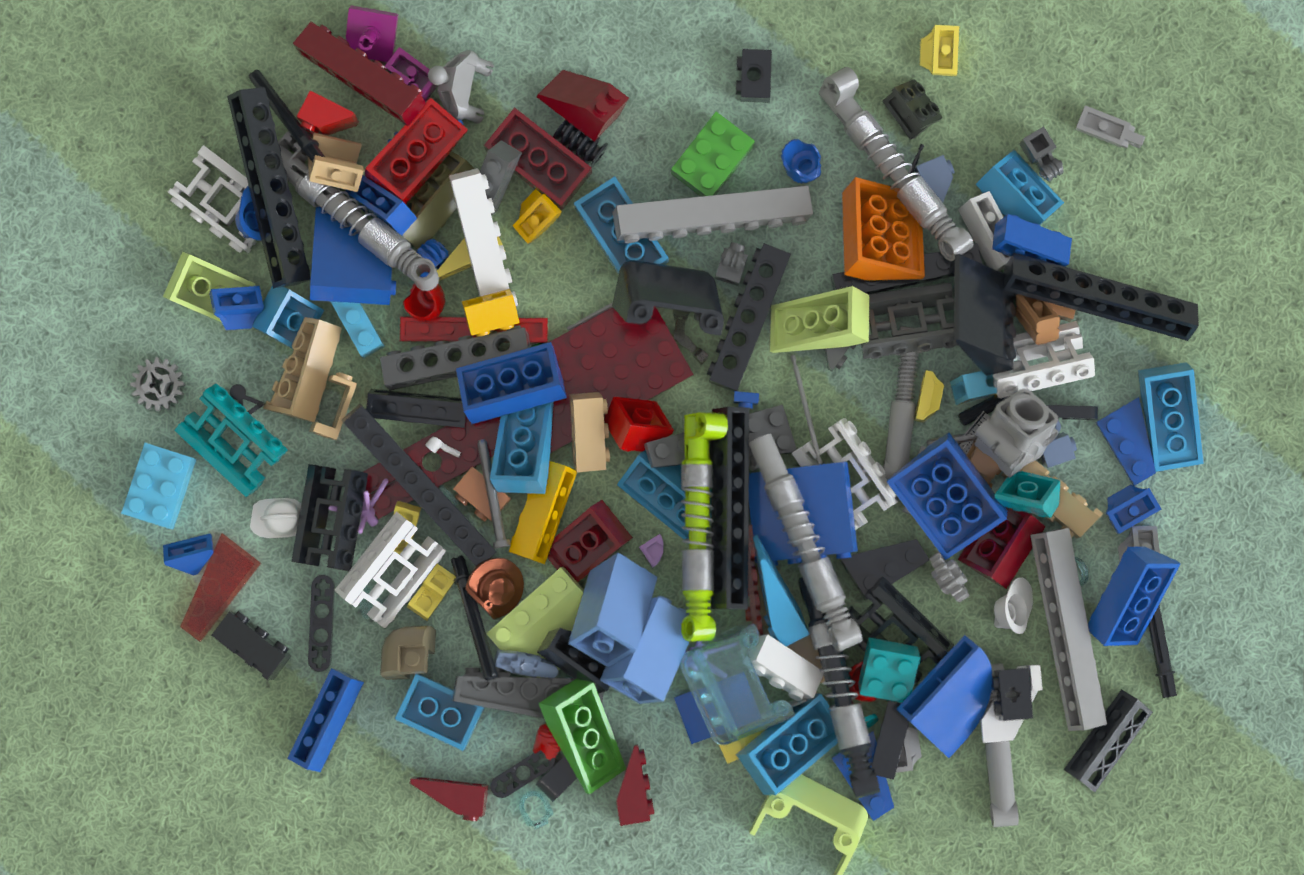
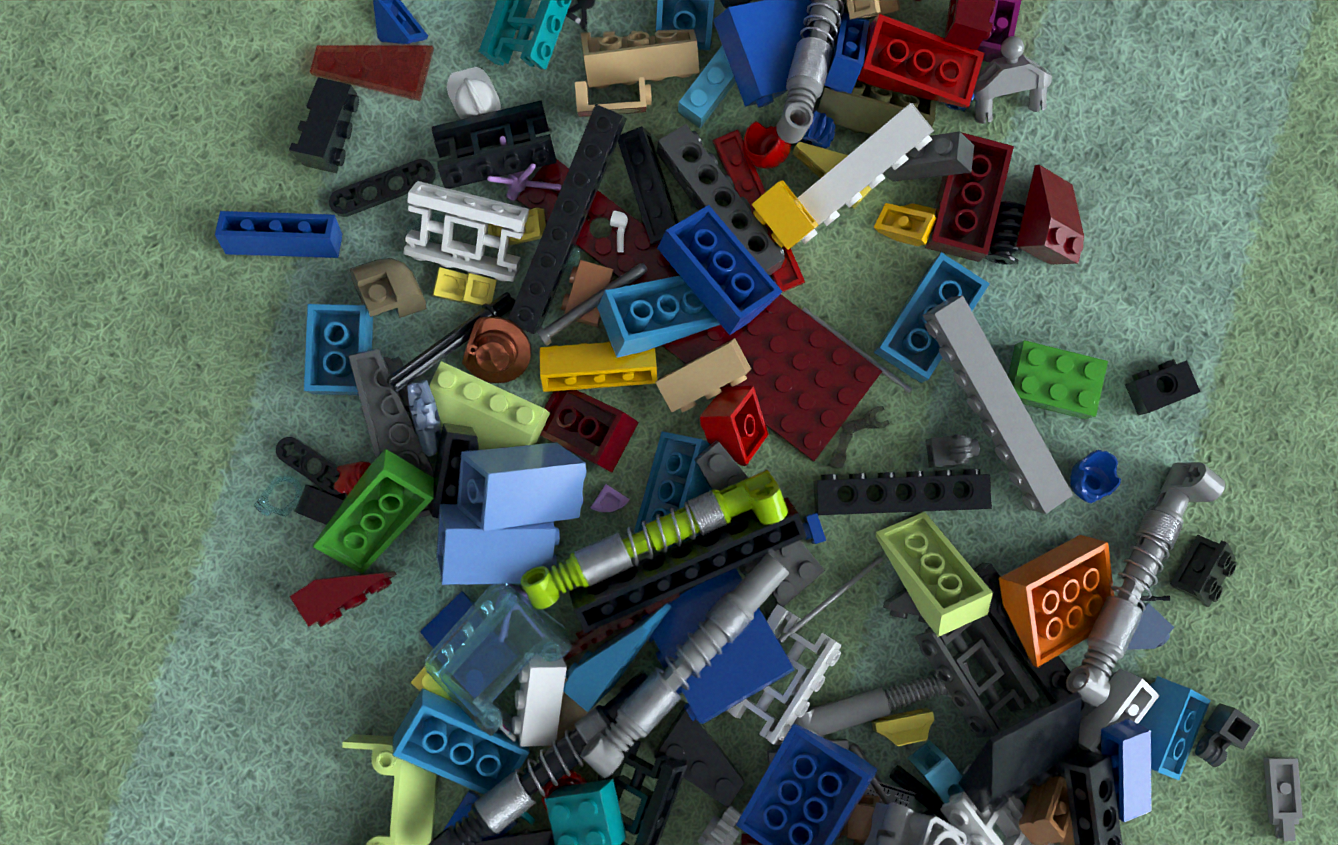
camera: 55 degrees right, 0 degrees up
dark red slope [410,776,489,821] -> none
black windscreen [612,260,724,336] -> none
light yellow slope [920,25,959,76] -> none

